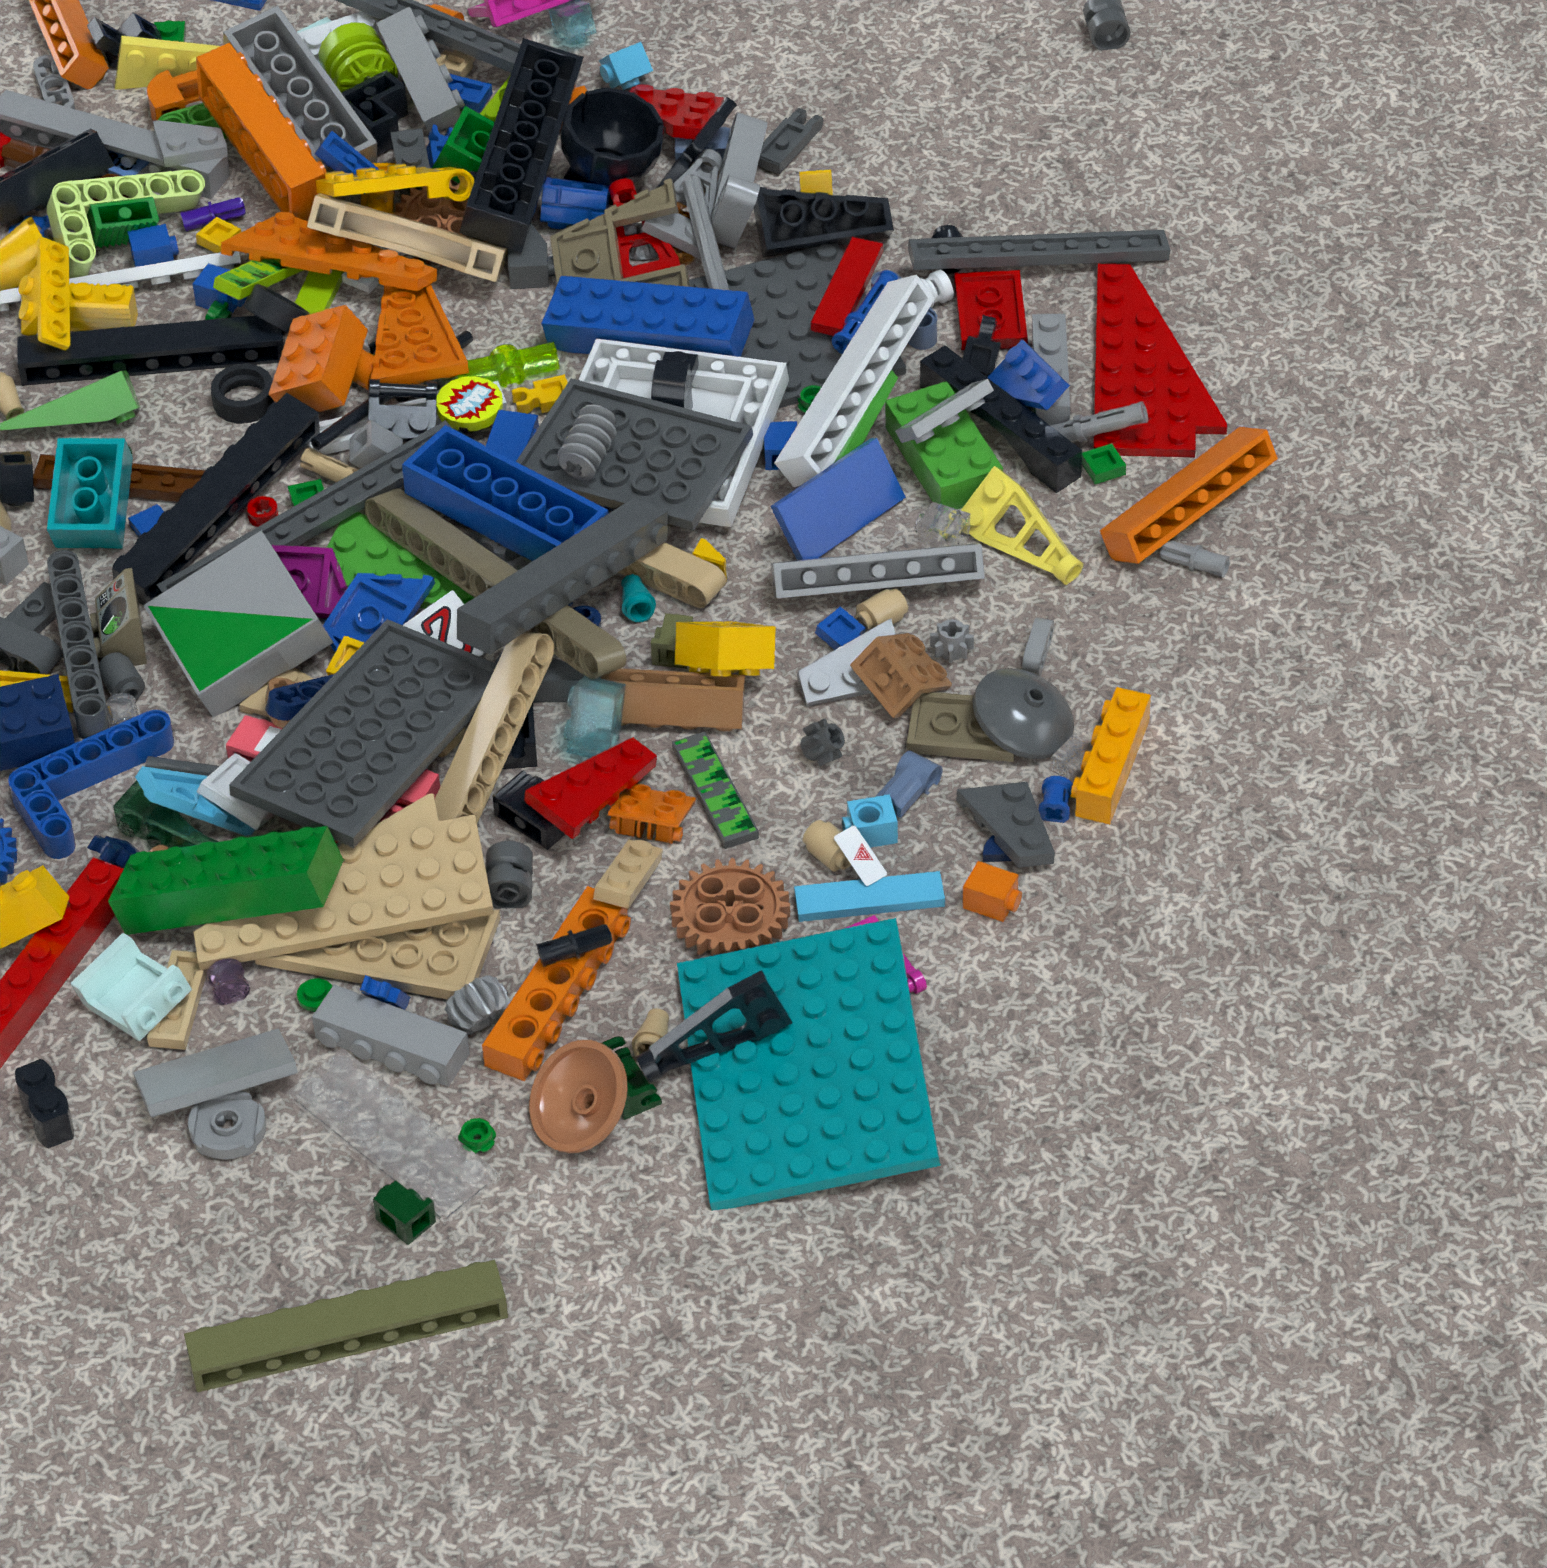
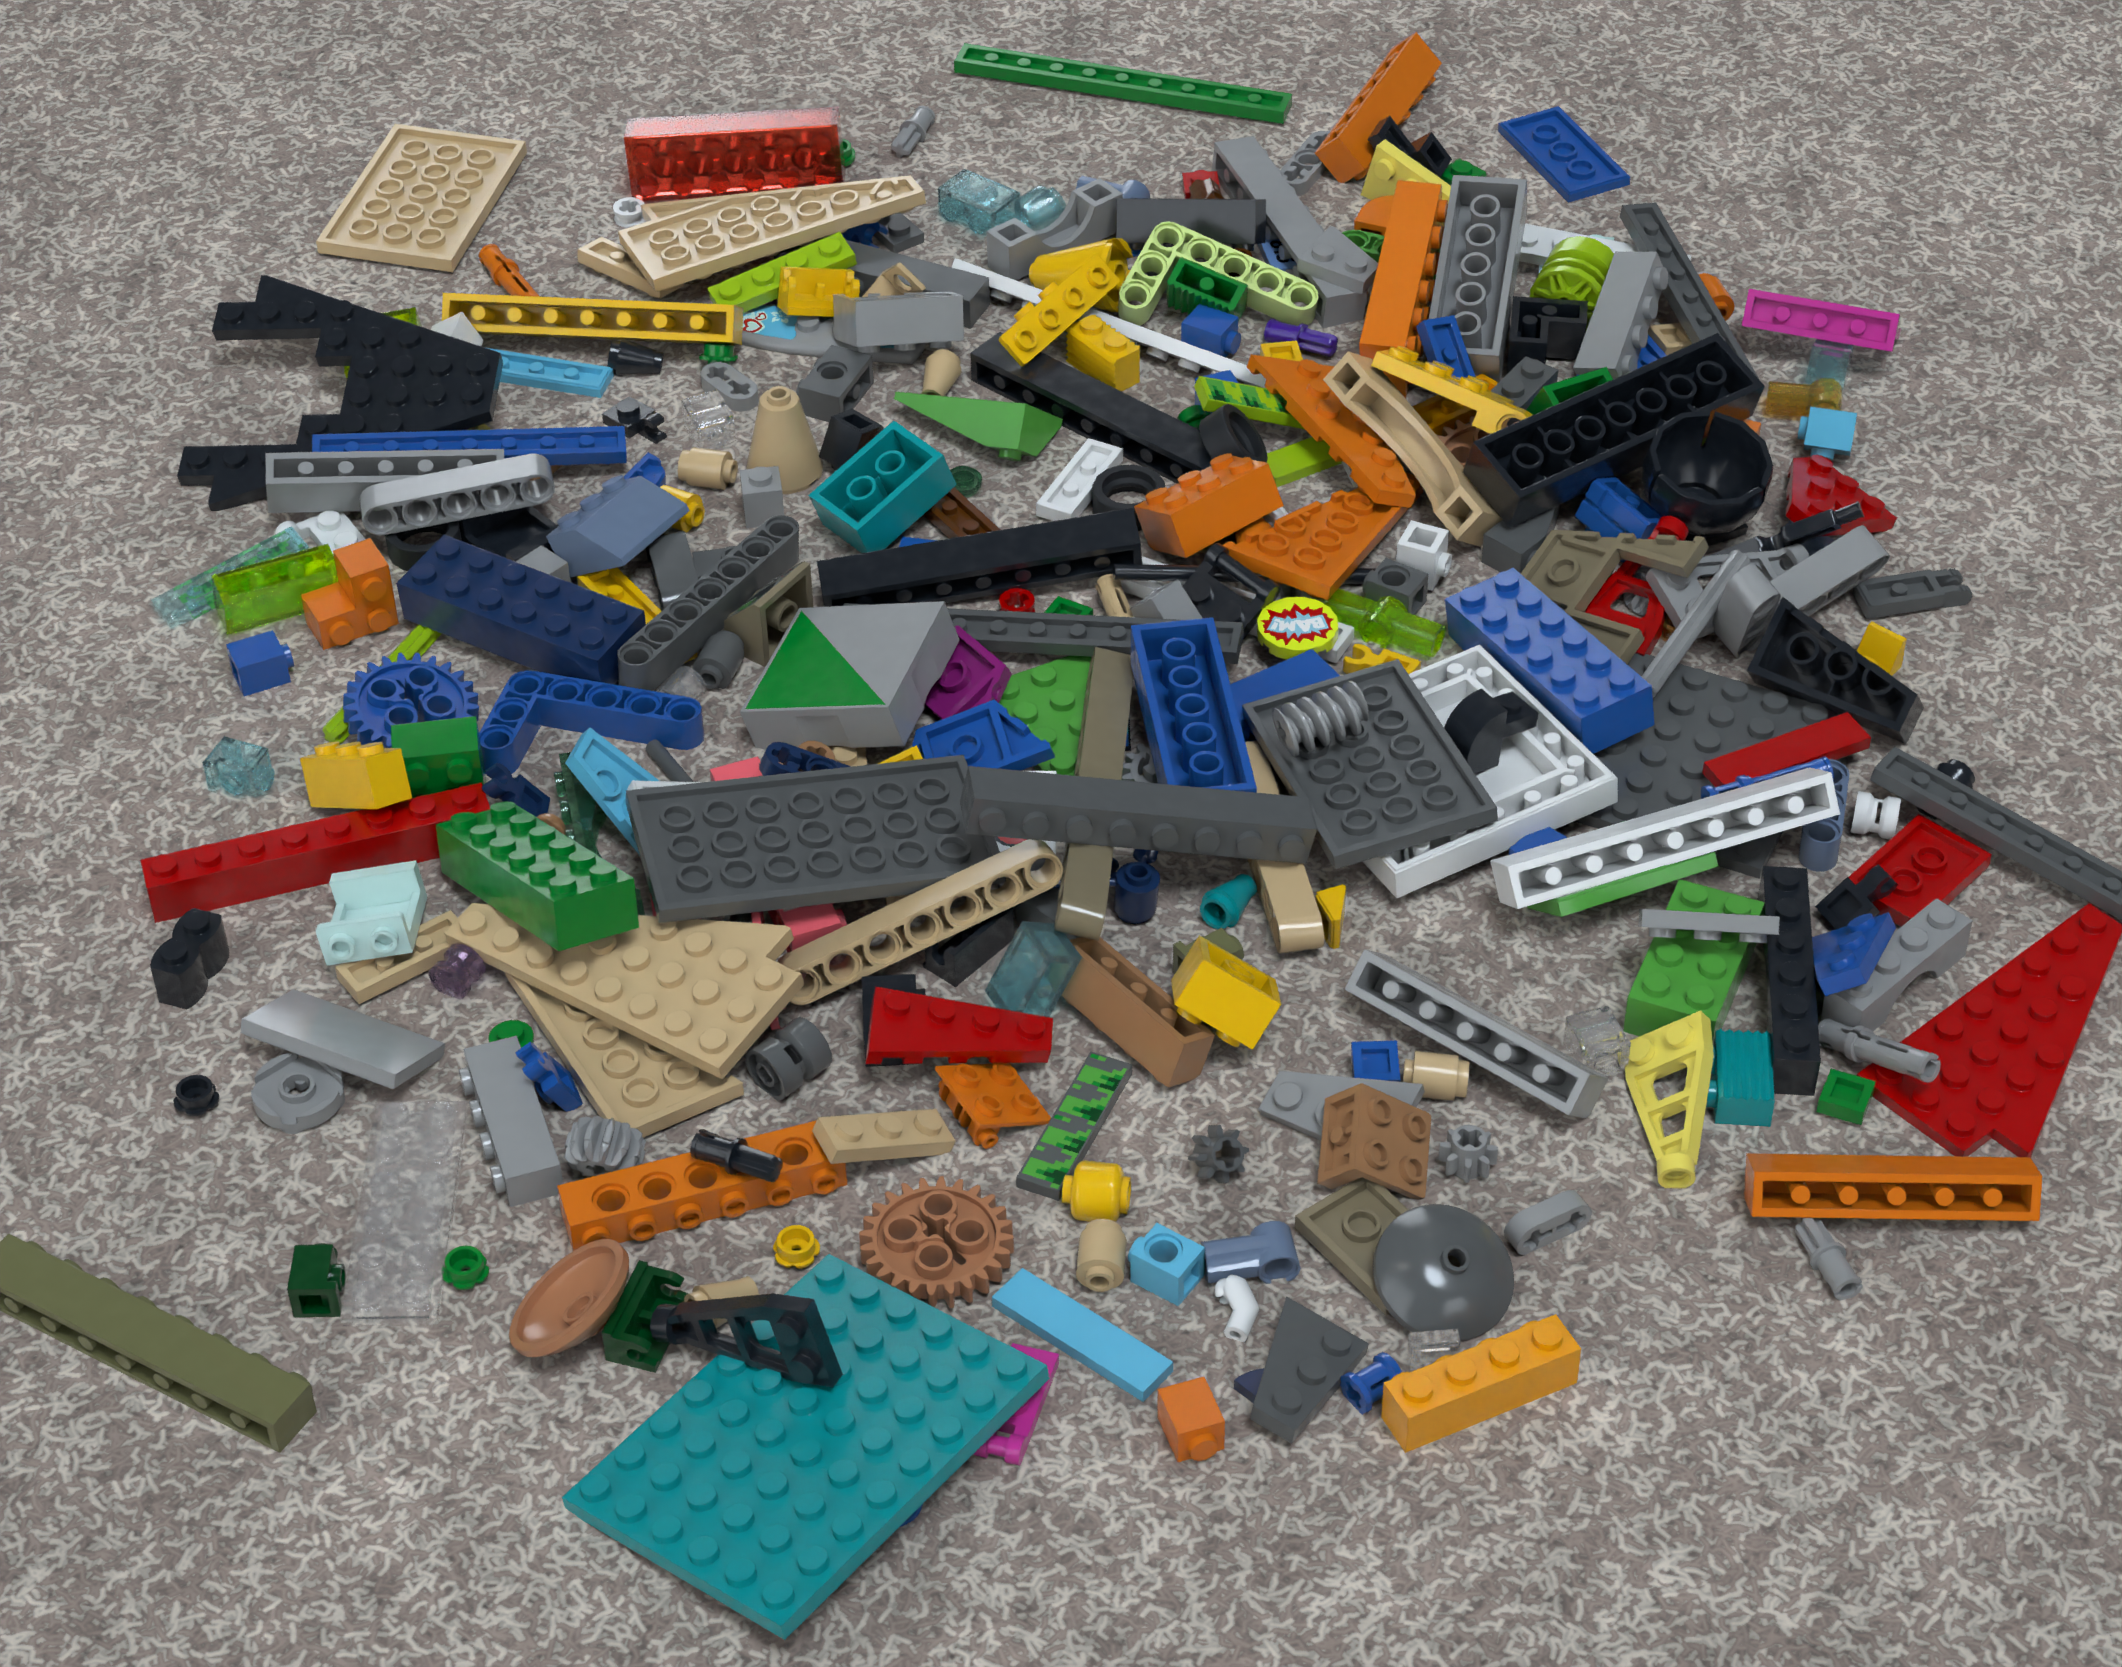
camera: 45 degrees right, 5 degrees down
blue tile [770,438,906,560] -> none
white sticker [834,826,887,886] -> none
none -> black plate [173,1075,219,1116]
none -> green brick [391,716,487,798]
none -> yellow plate [773,1225,820,1269]
none -> white plate [1036,438,1123,521]
none -> yellow head [1062,1160,1131,1222]
none -> white arm [1215,1275,1259,1342]
none -> dark grey brick [1362,558,1428,624]
none -> white brick [1396,520,1452,591]
none -> teal brick [1706,1028,1775,1127]
none -> clear yellow piece [1765,378,1843,417]

